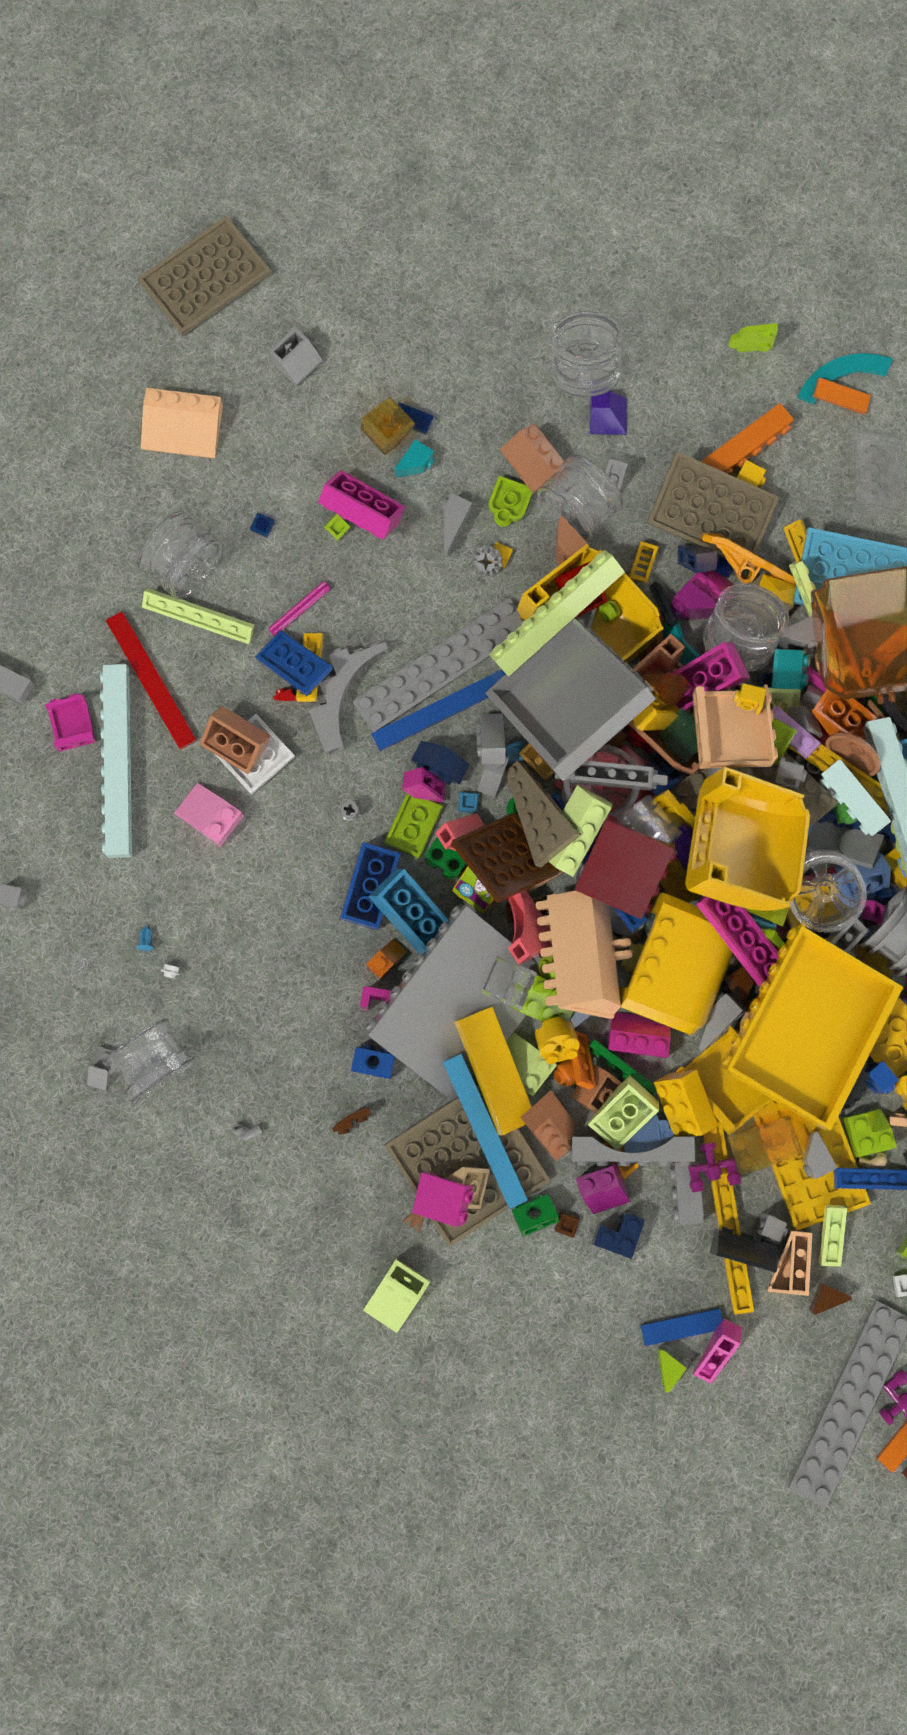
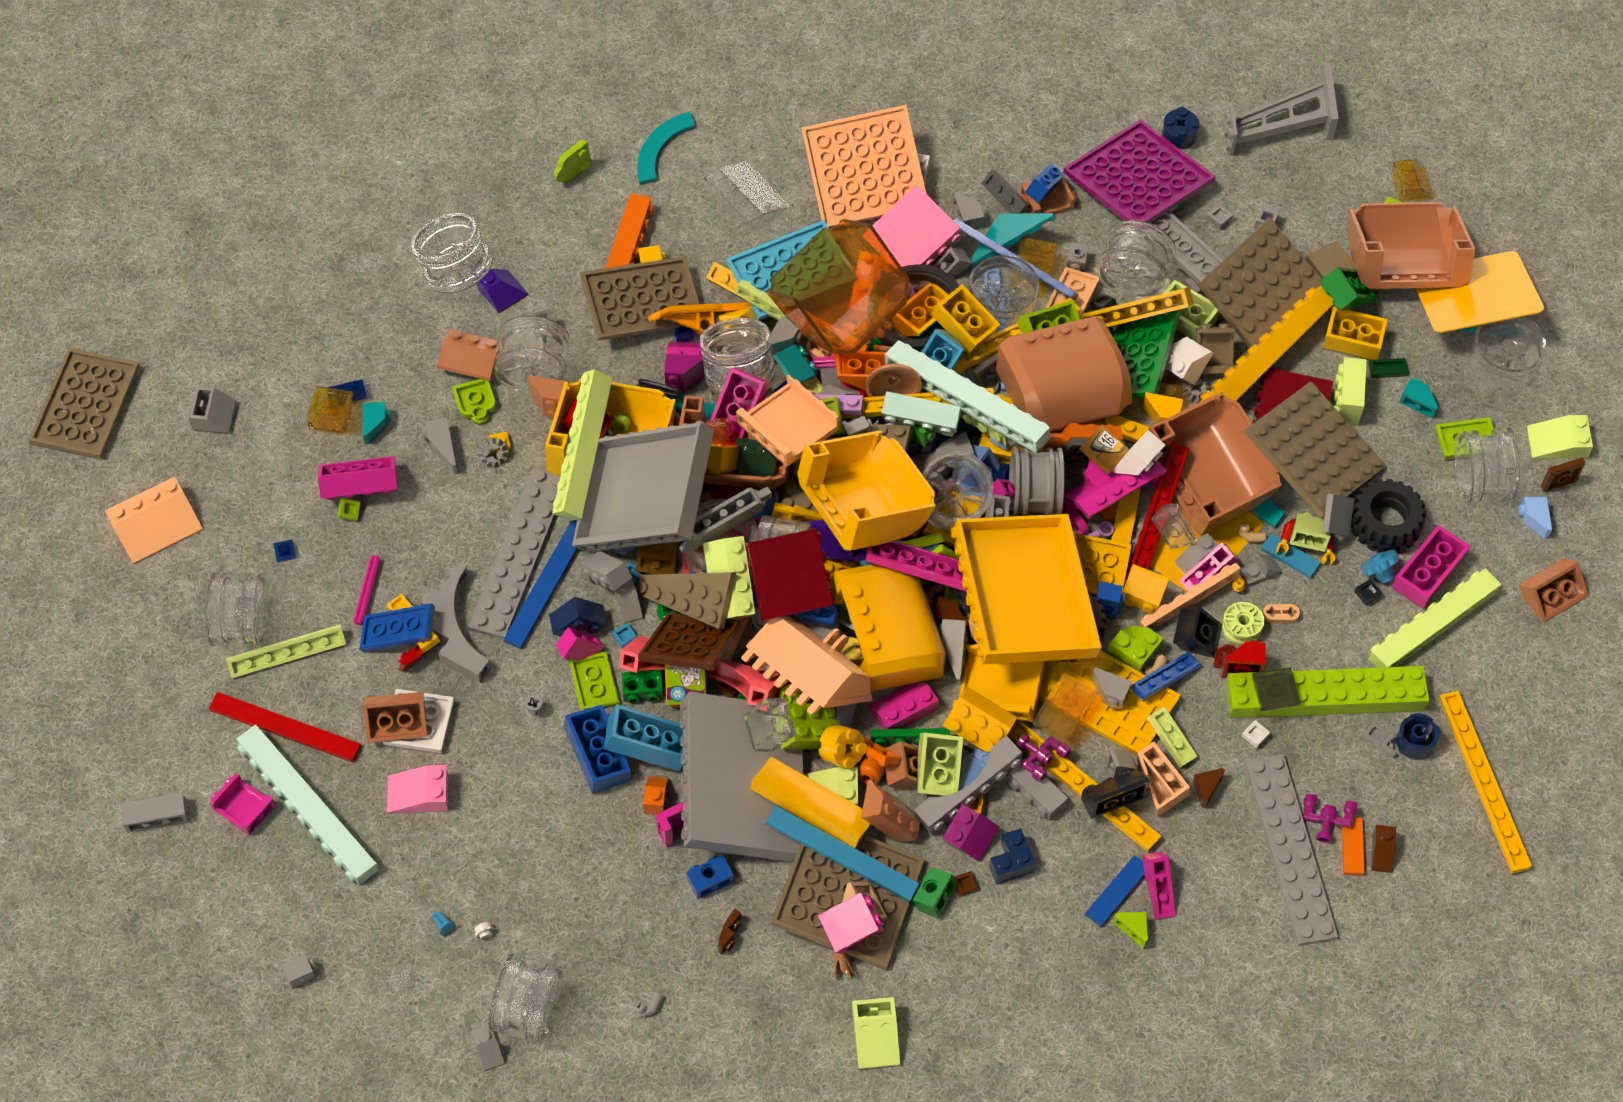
camera: 35 degrees left, 20 degrees down
yellow slope [629,541,659,583] -> none
dark blue slope [678,545,718,573] -> none
yellow brick [734,683,766,715] -> none
orange tile [813,378,871,414] -> none

